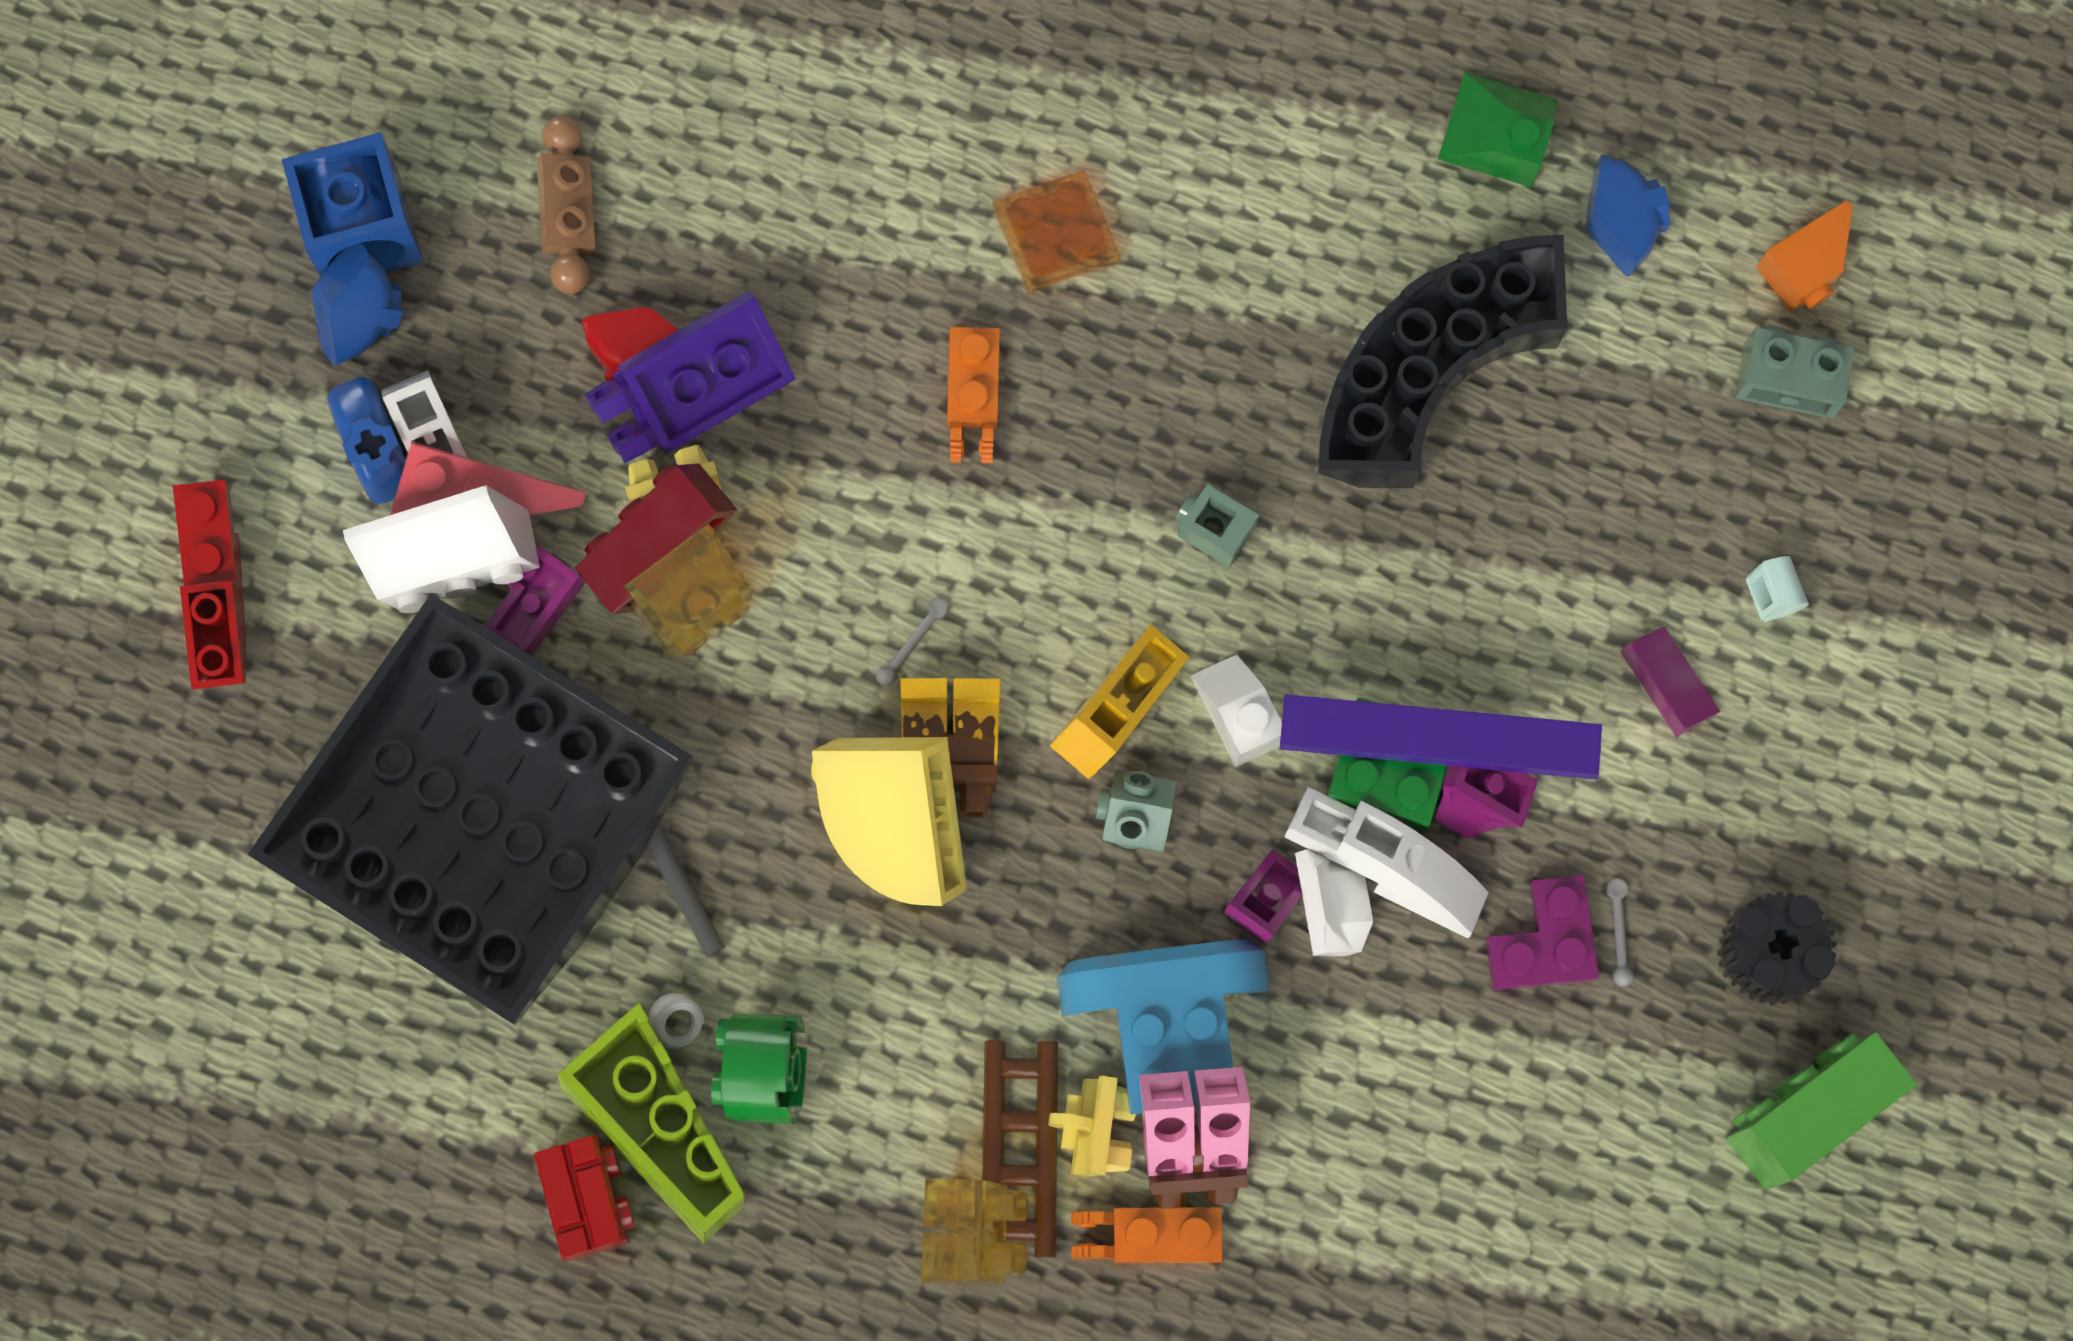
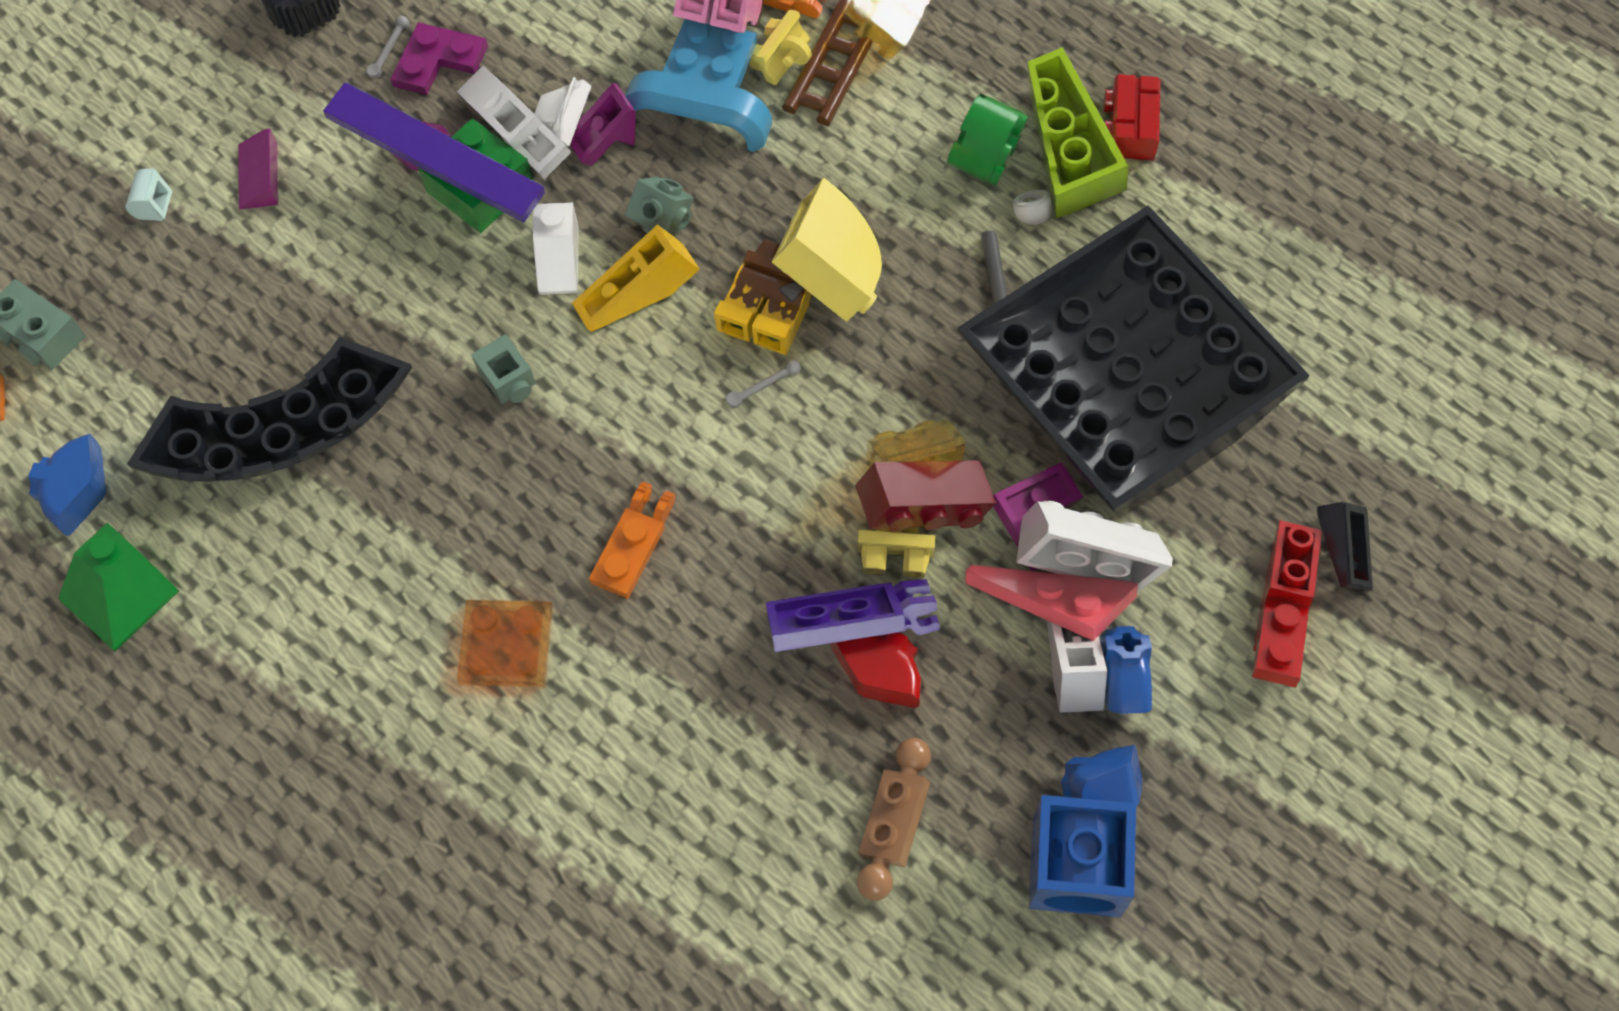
camera: 150 degrees left, 10 degrees down
none -> black slope [1317,502,1373,592]

